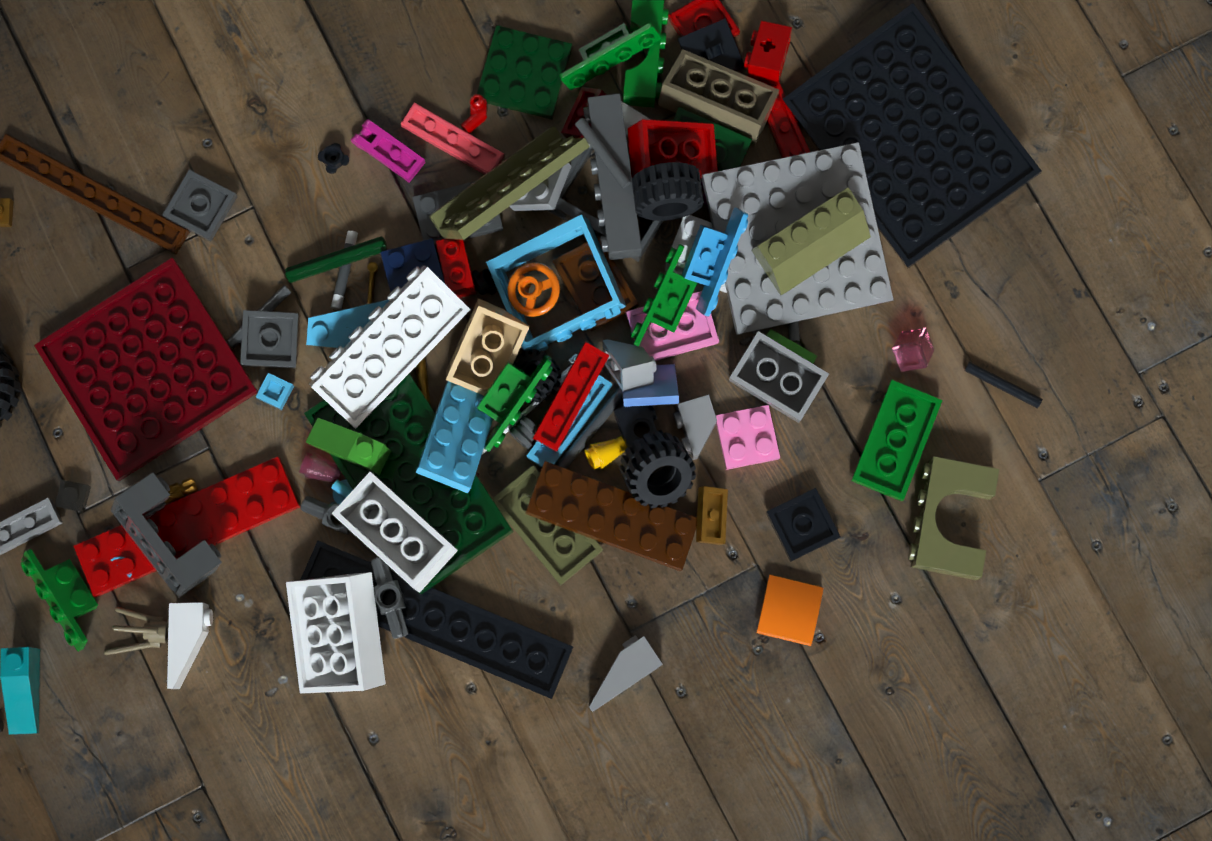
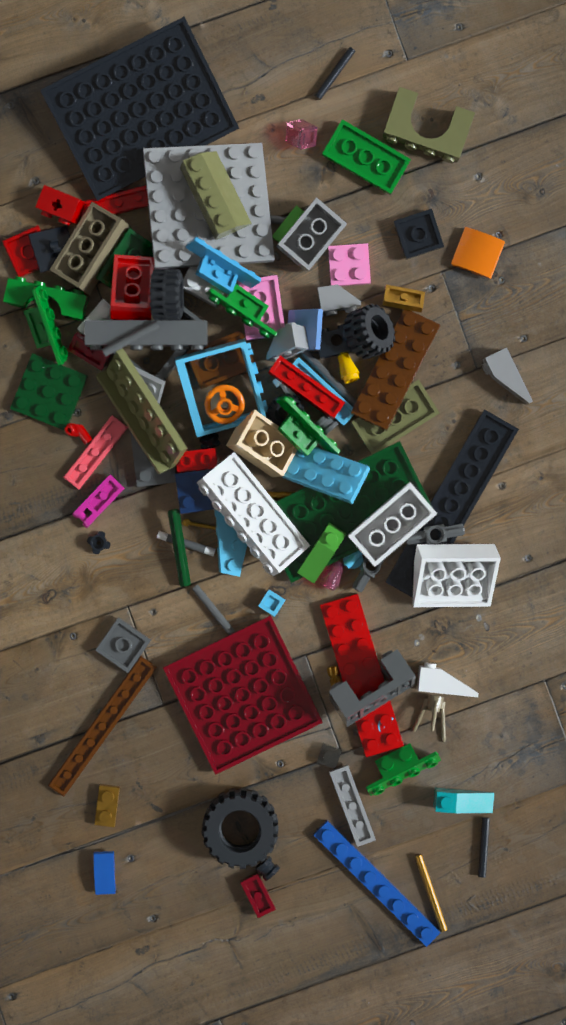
camera: 80 degrees left, 10 degrees up
dark grey plate [241,310,298,368] -> none

